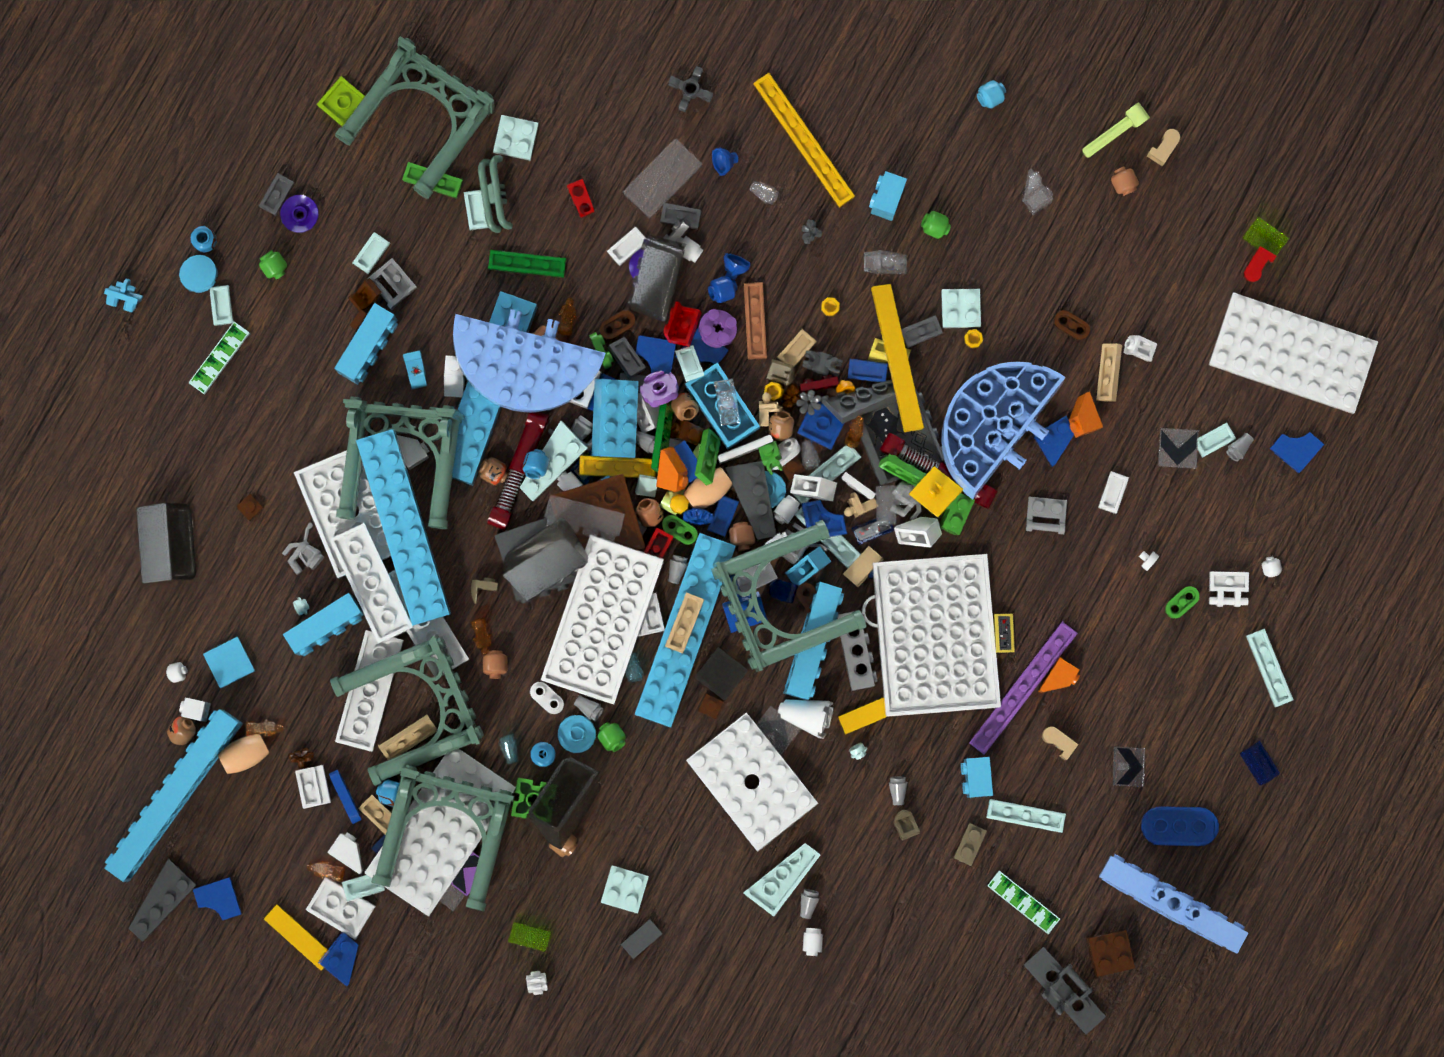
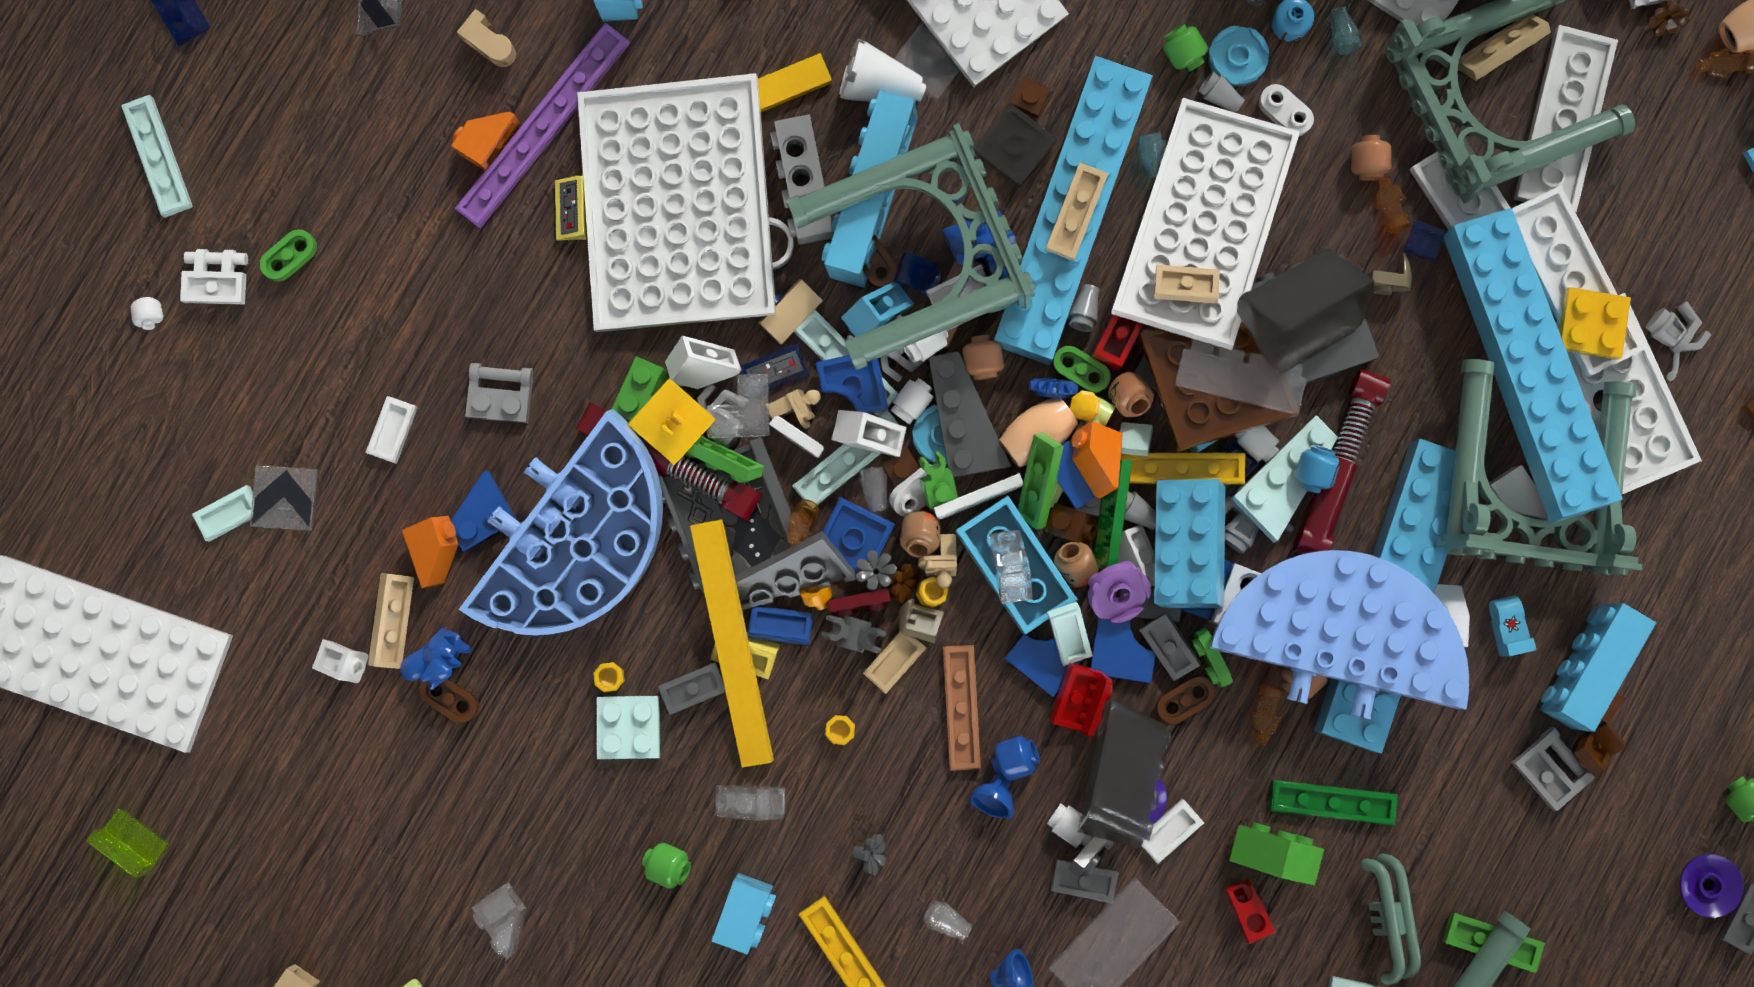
camera: 175 degrees left, 0 degrees up
medium azure brick [283,593,364,656] -> none
light aqua plate [293,597,309,616] -> none
light aqua tile [352,232,390,275] -> none
light aqua tile [464,190,488,230] -> none
medium nougat head [478,457,508,485] -> none
white plate [638,593,665,637] -> none
medium lavender plate [698,309,737,348] -> none
blue tile [707,496,739,537] -> none
light aqua plate [849,743,868,760] -> none
nougat head [1111,167,1139,196] -> none
white tile [1139,551,1159,571] -> none
light grey cone [1226,433,1254,461] -> none
red leg [1244,246,1276,282] -> none
blue tile [1270,432,1324,474] -> none
none -> blue animal [399,628,472,690]
none -> tan plate [1154,265,1220,304]
none -> bright green brick [1229,822,1324,885]
none -> clear blue tile [1404,220,1445,261]
none -> yellow plate [1559,287,1631,360]

